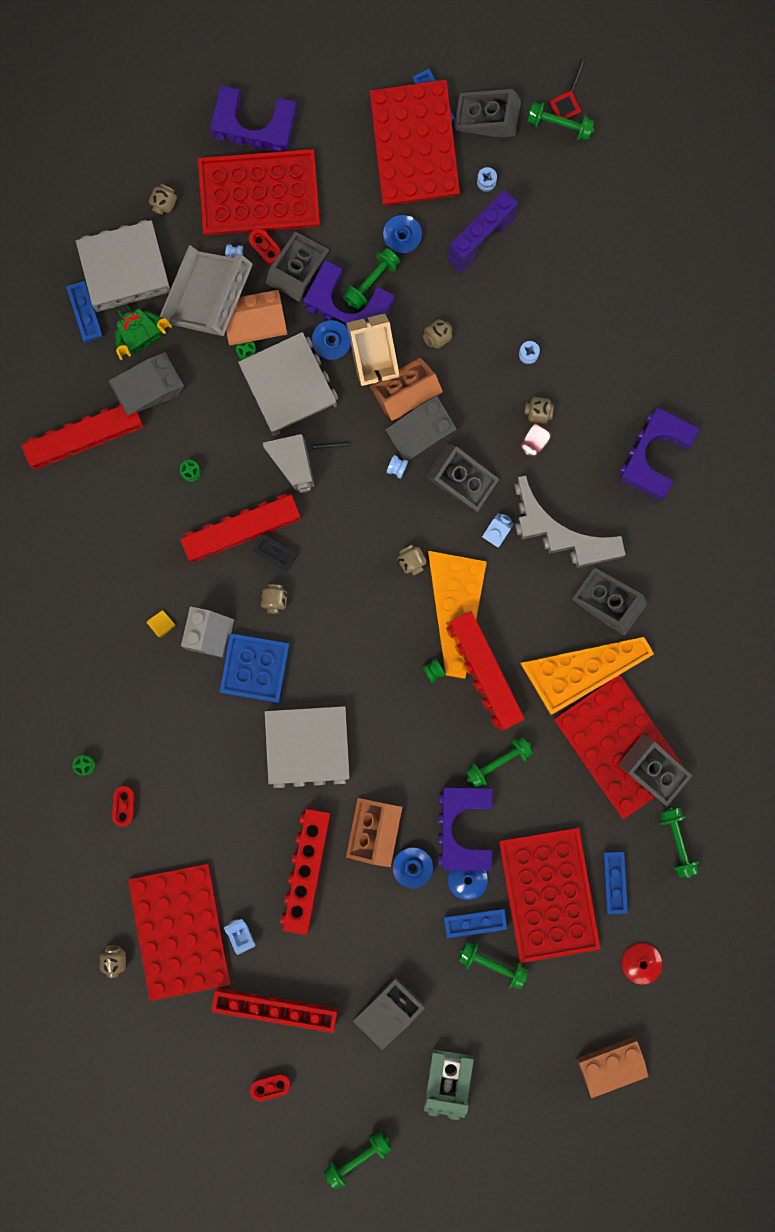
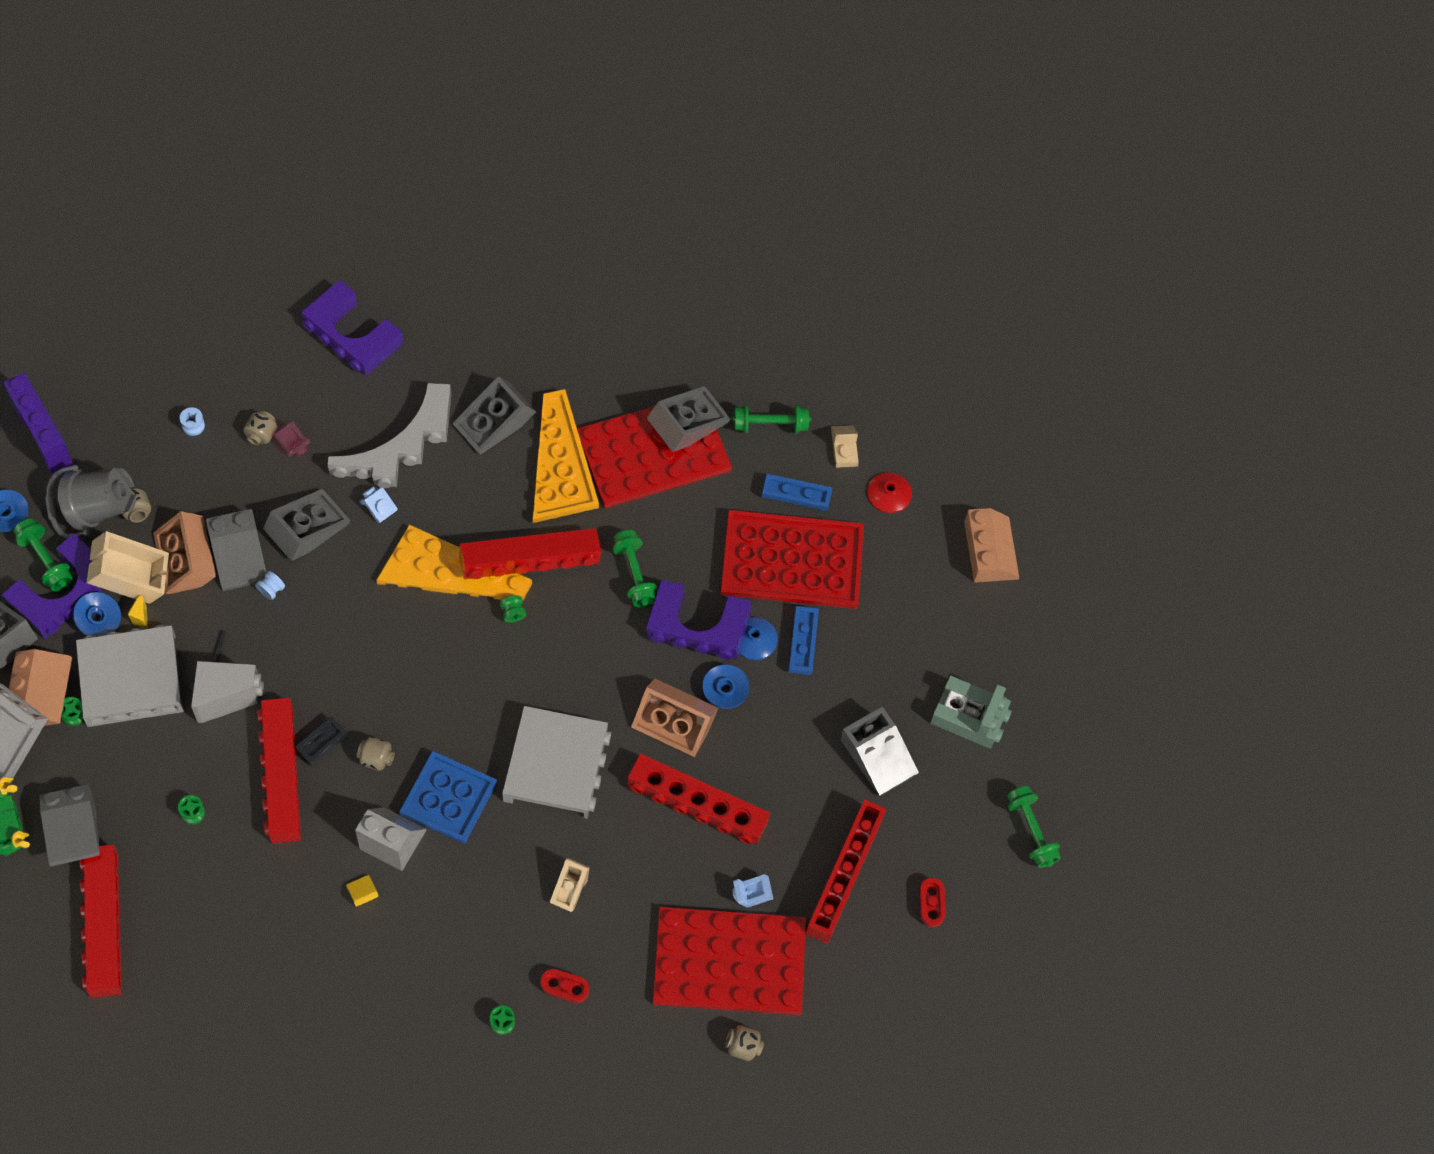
camera: 80 degrees left, 20 degrees down
dark tan head [397,545,427,576] -> none
green piece [458,942,528,989] -> none
none -> dark grey piece [45,465,136,539]
none -> yellow slope [128,595,148,629]
none -> tan slope [550,858,590,912]
none -> tan slope [831,425,859,468]

